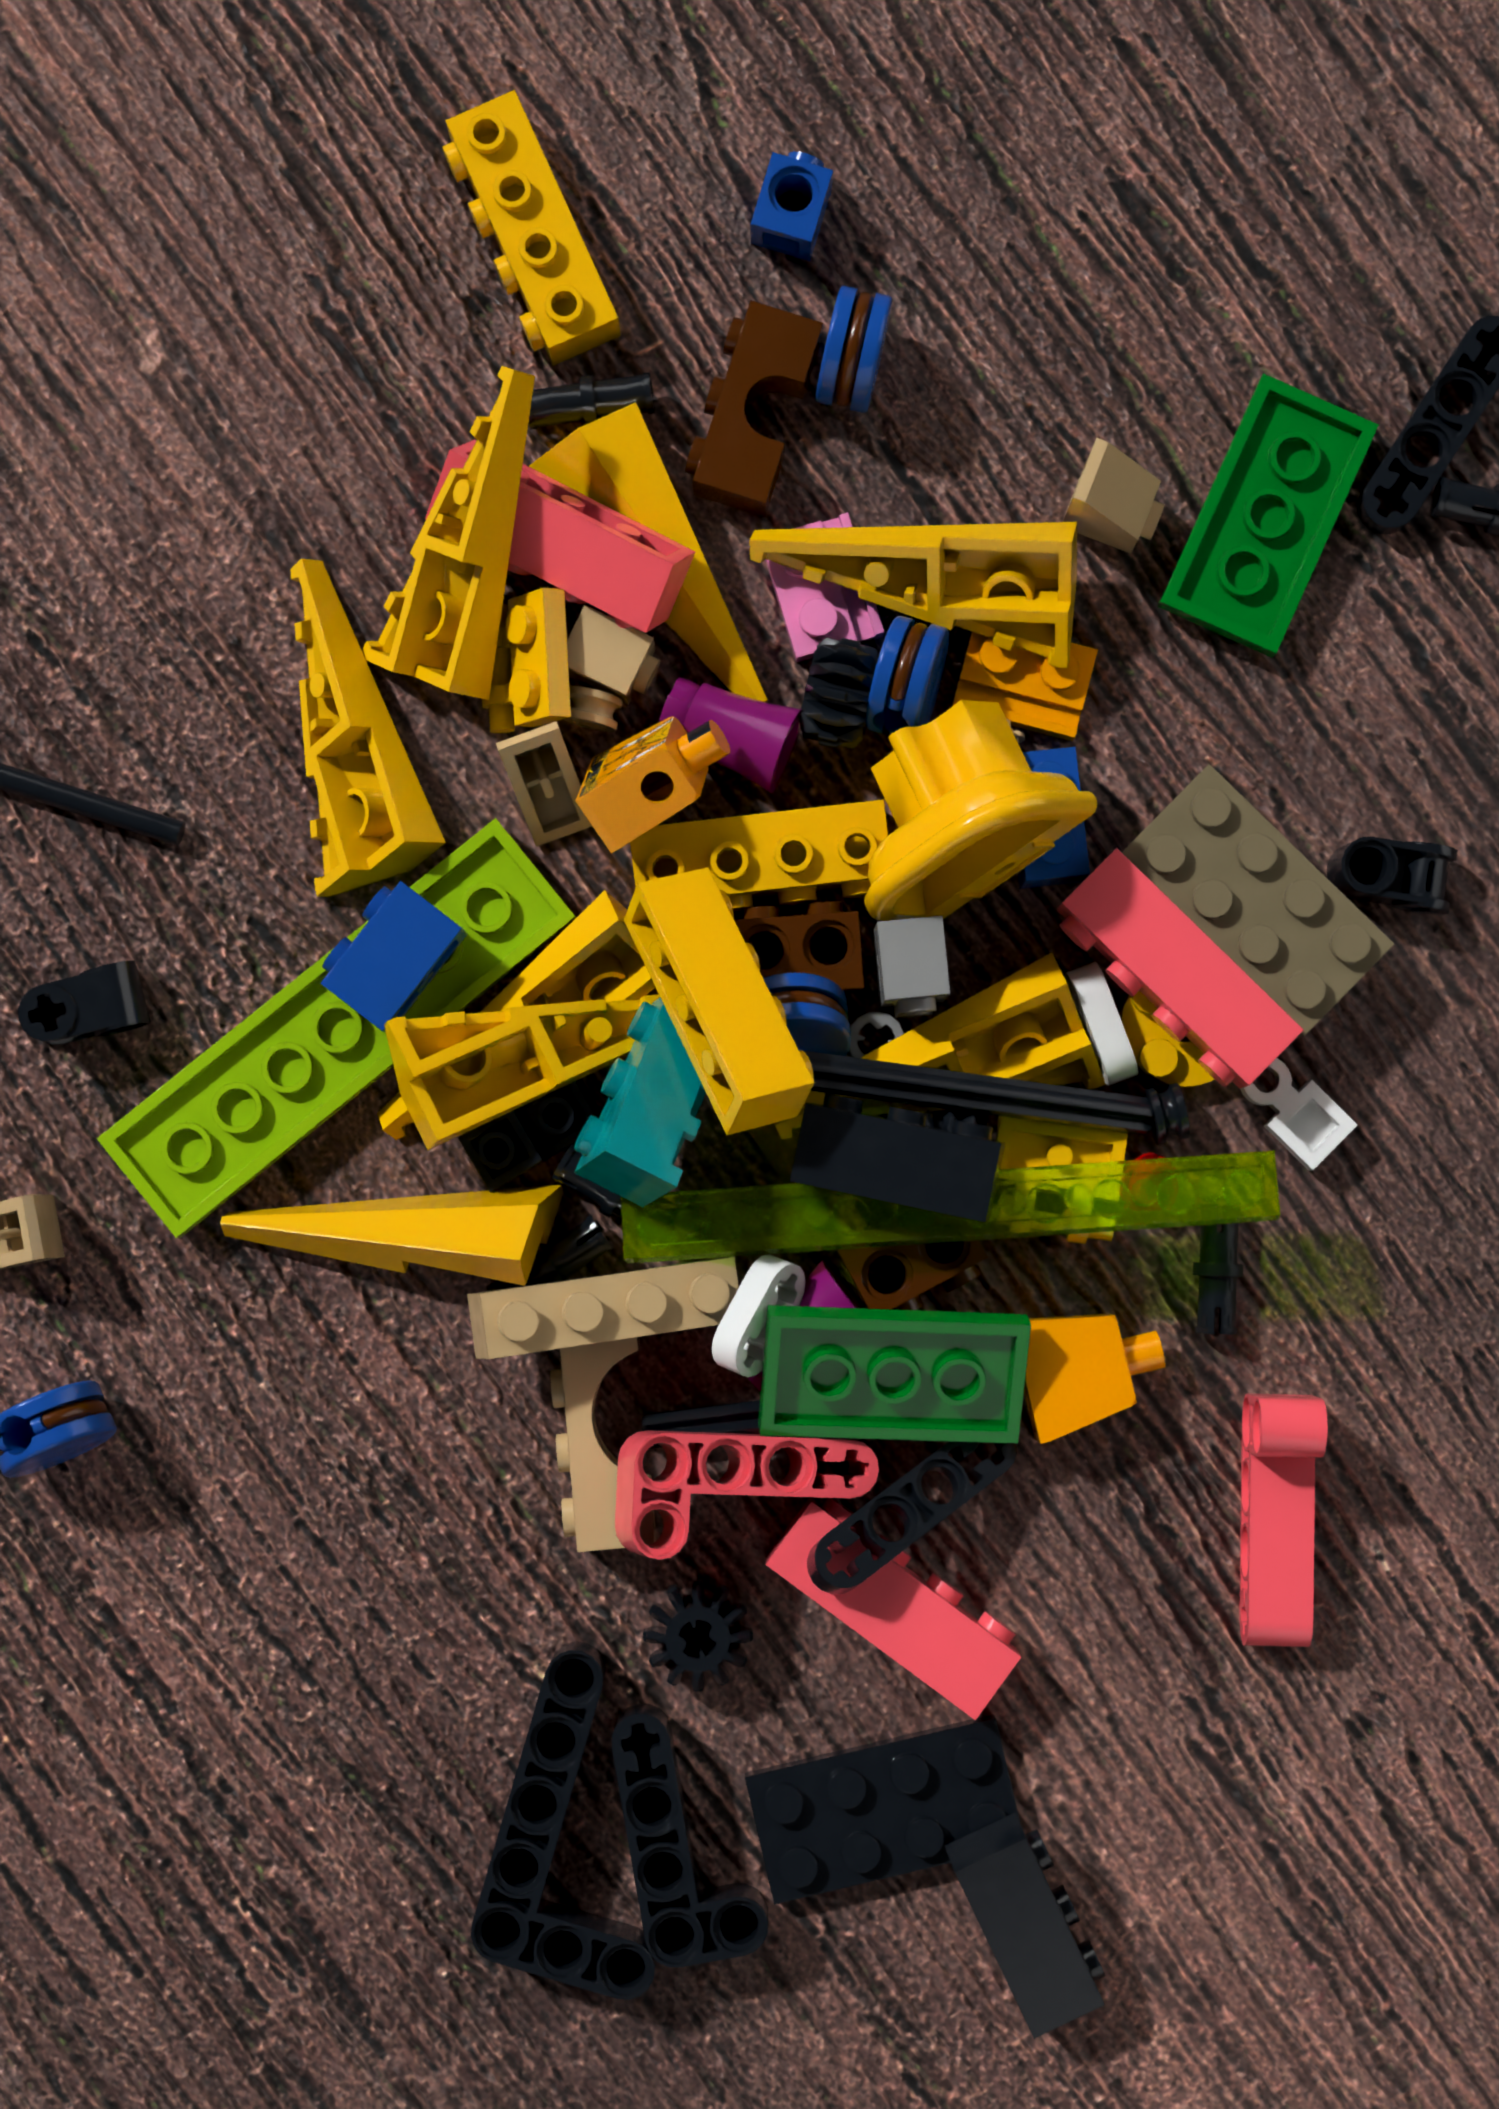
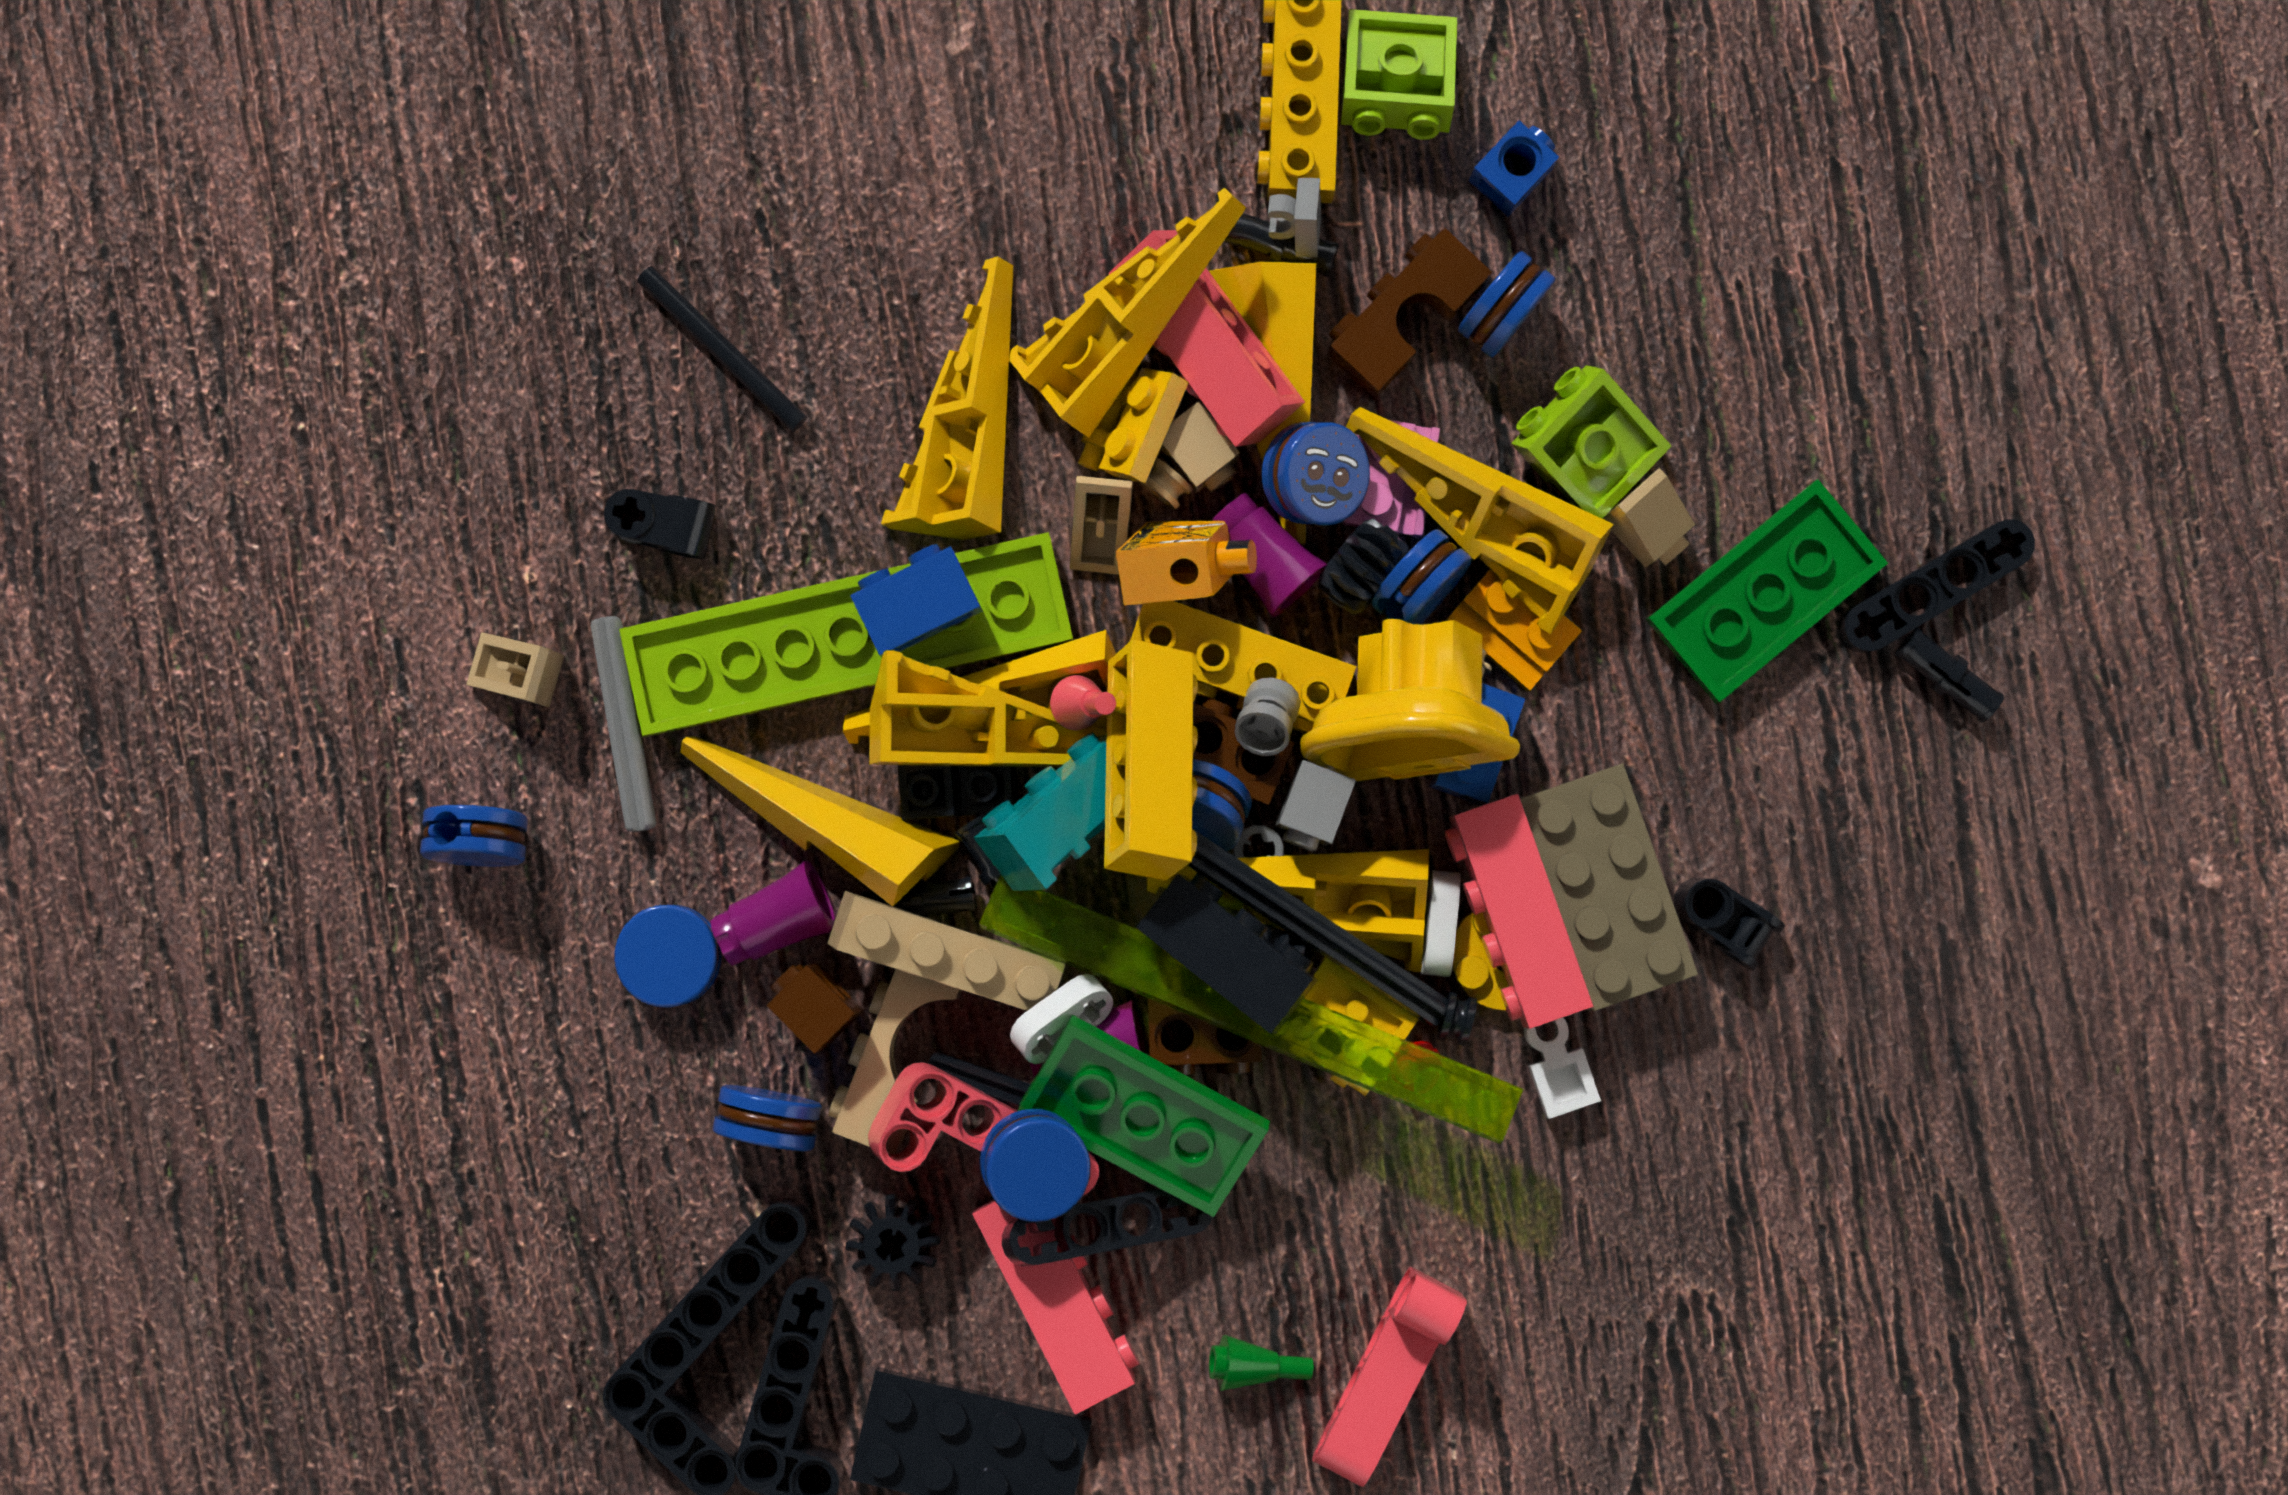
camera: 25 degrees right, 0 degrees up
light orange torso [1024,1313,1166,1444] -> none
black pin [1193,1205,1244,1335] -> none
none -> light grey axle [590,616,656,832]
none -> blue head [614,905,722,1008]
none -> magenta plant [710,860,837,966]
none -> blue head [712,1085,822,1151]
none -> reddish brown brick [766,963,865,1054]
none -> blue head [980,1109,1091,1222]
none -> coral cone [1050,675,1116,731]
none -> green cone [1209,1335,1314,1391]
none -> light grey wheel [1234,677,1301,756]
none -> blue head [1262,422,1370,526]
none -> light grey tile [1268,178,1321,257]
none -> lime plate [1340,9,1457,140]
none -> lime plate [1511,365,1672,519]

